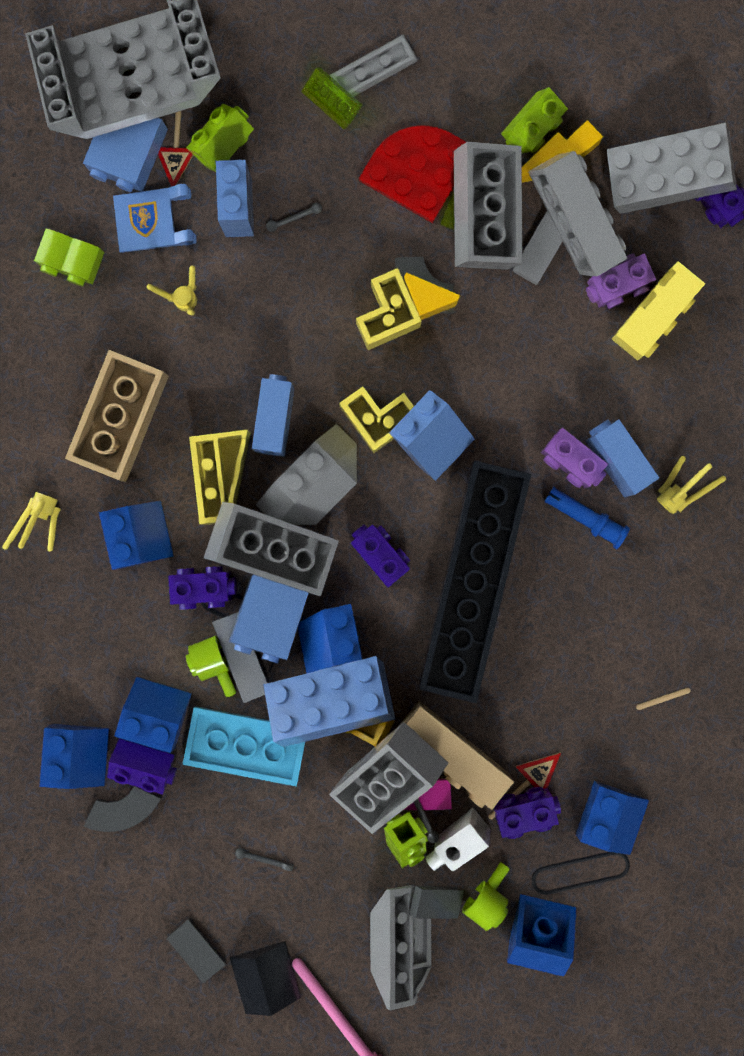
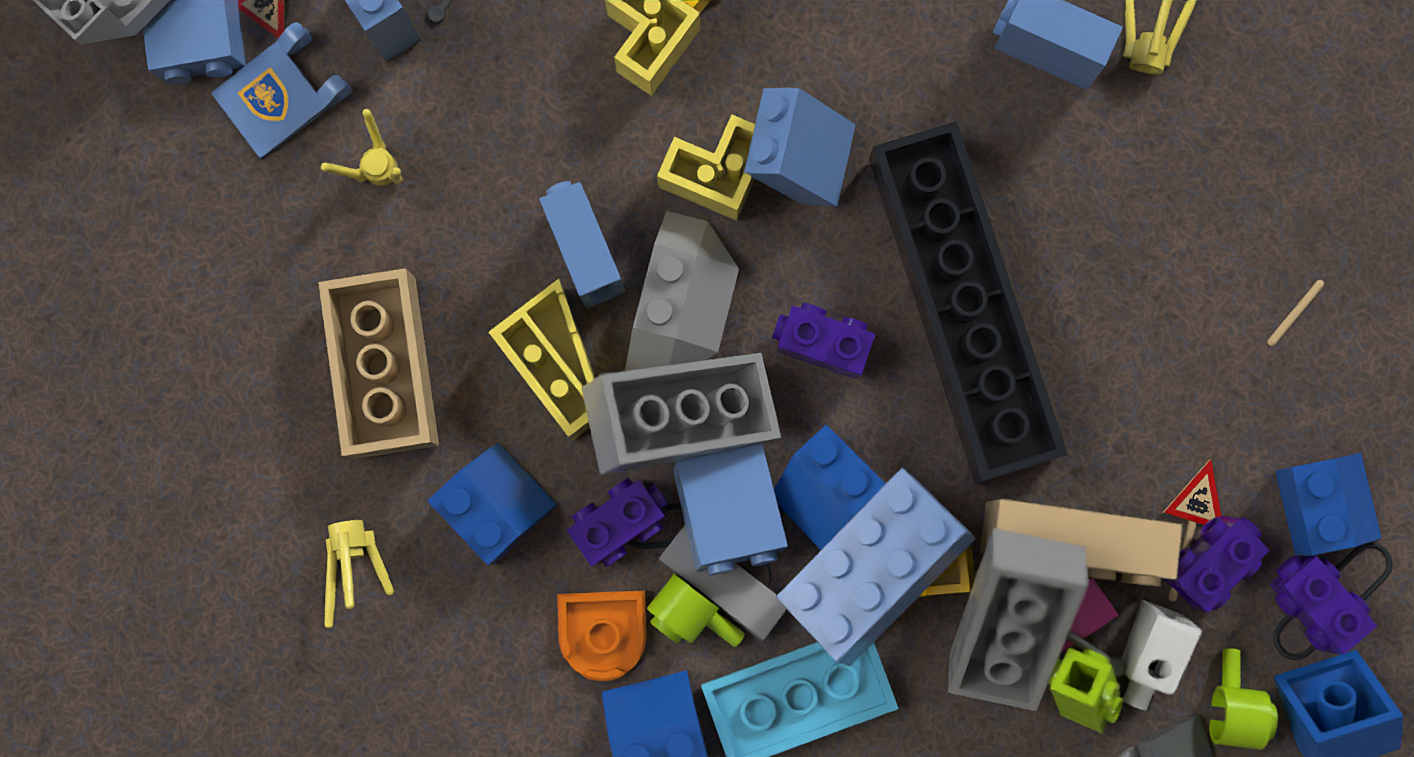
camera: 25 degrees left, 5 degrees down
lime brick [34,229,104,287] -> none
medium lavender brick [540,428,608,488] -> none
blue pin [544,486,630,550] -> none
none -> orange tile [557,590,647,681]
none -> dark purple brick [1269,555,1377,655]

